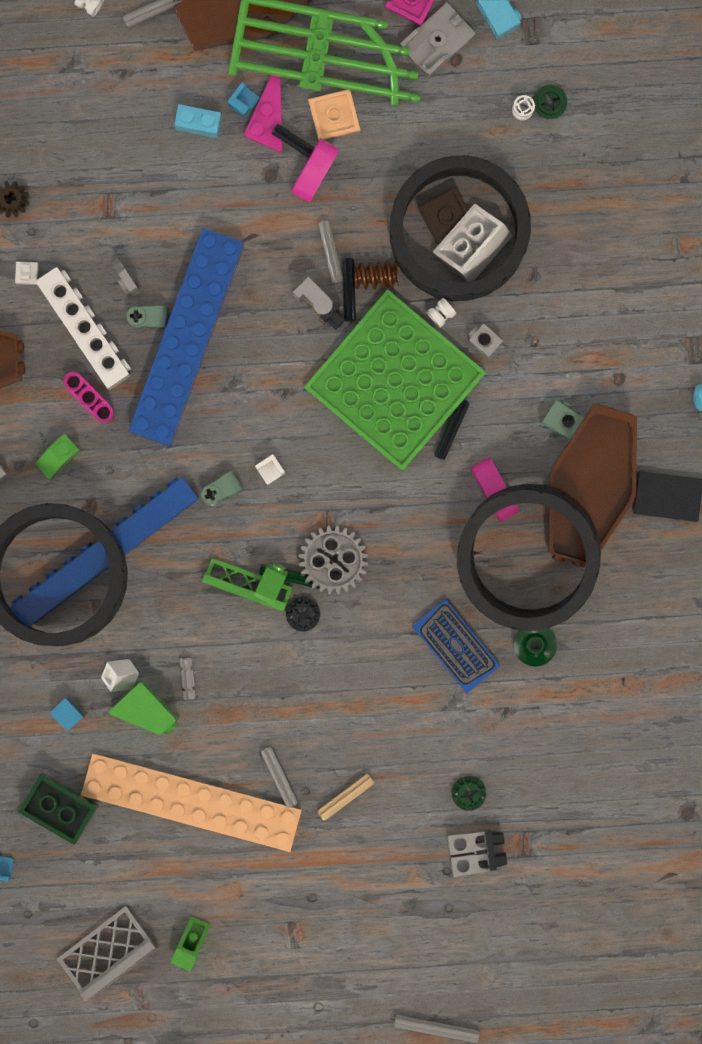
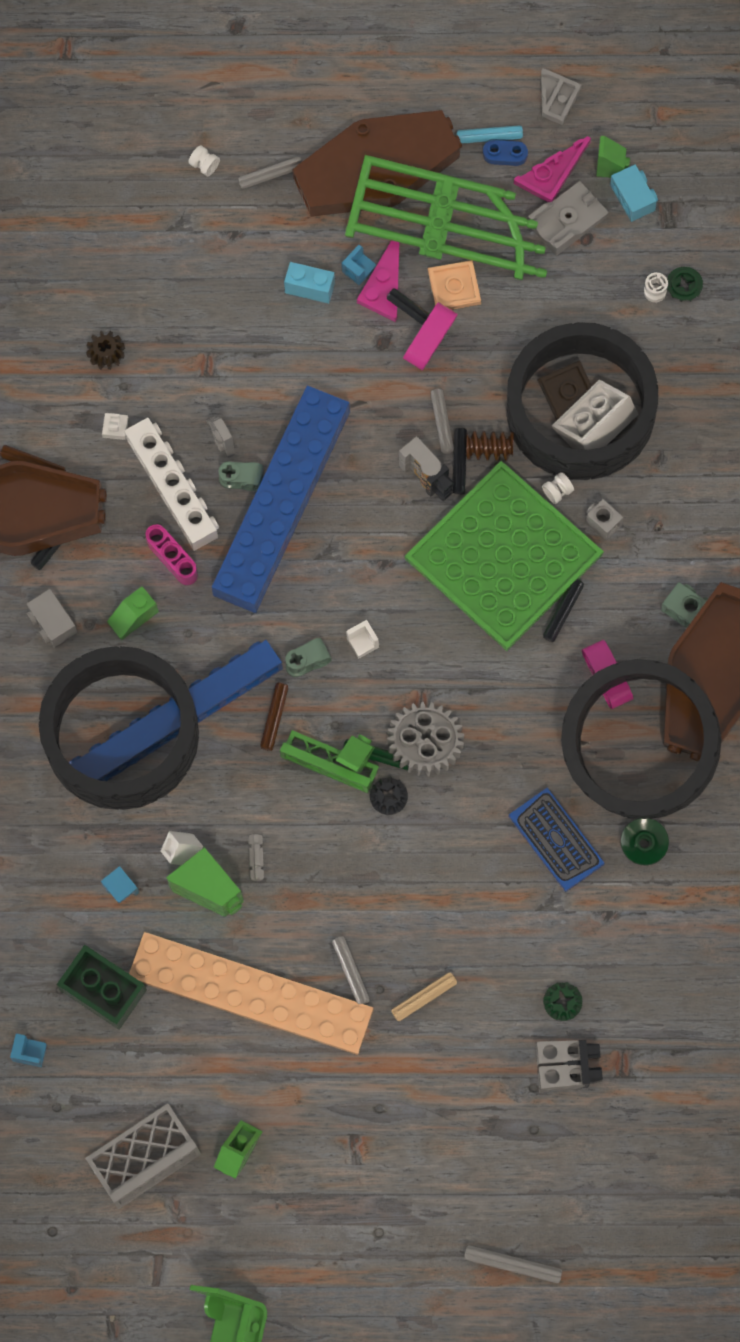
camera: 10 degrees right, 15 degrees down
none -> reddish brown axle [260,682,288,751]

